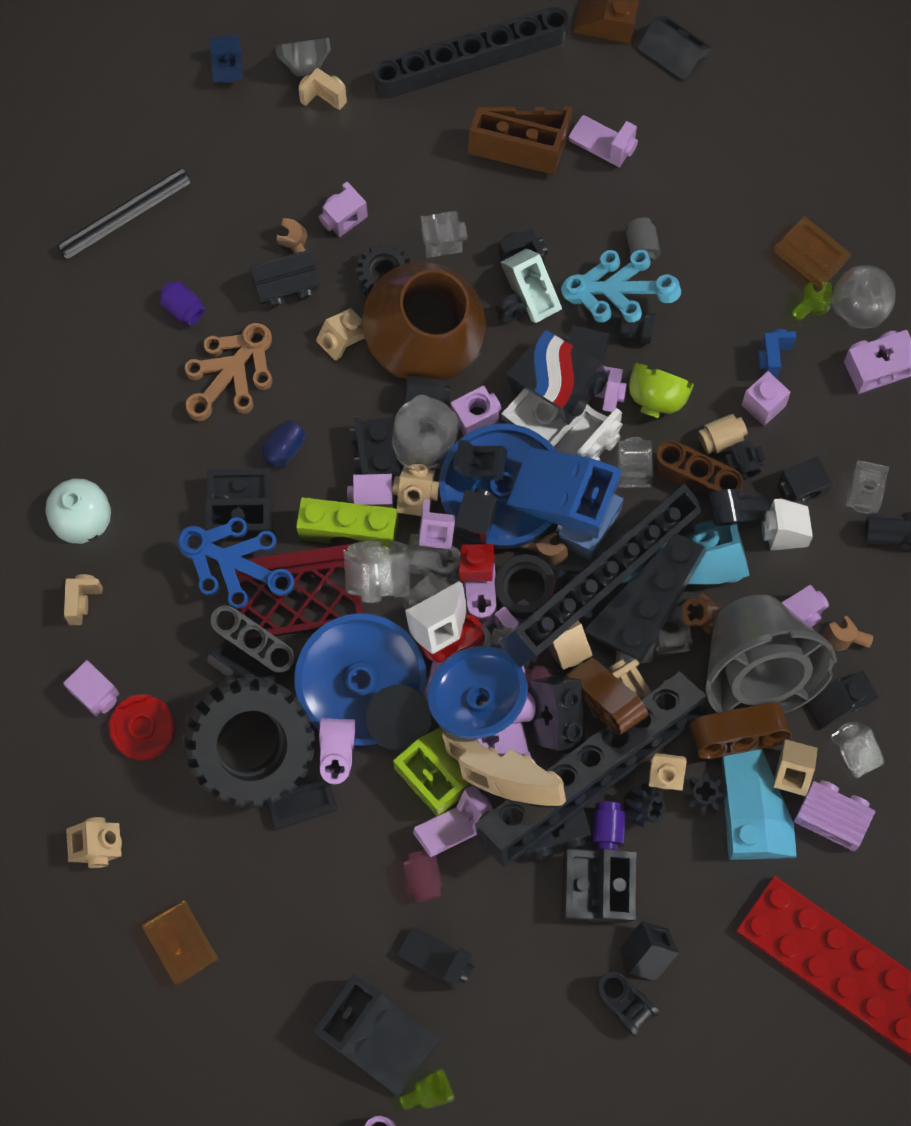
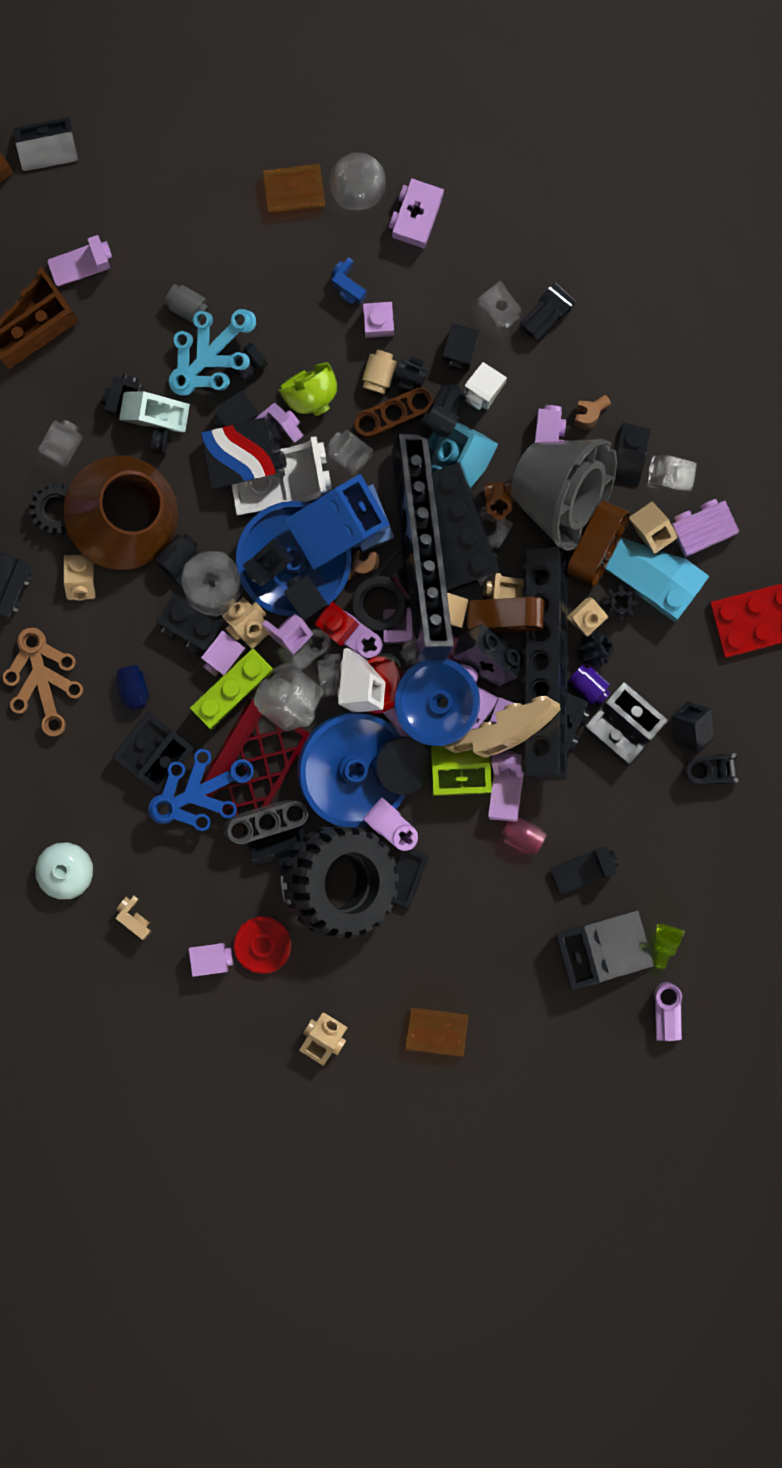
camera: 55 degrees left, 15 degrees up
lavender brick [451,385,501,436] -> none
clear neon green piece [792,282,832,321] -> none

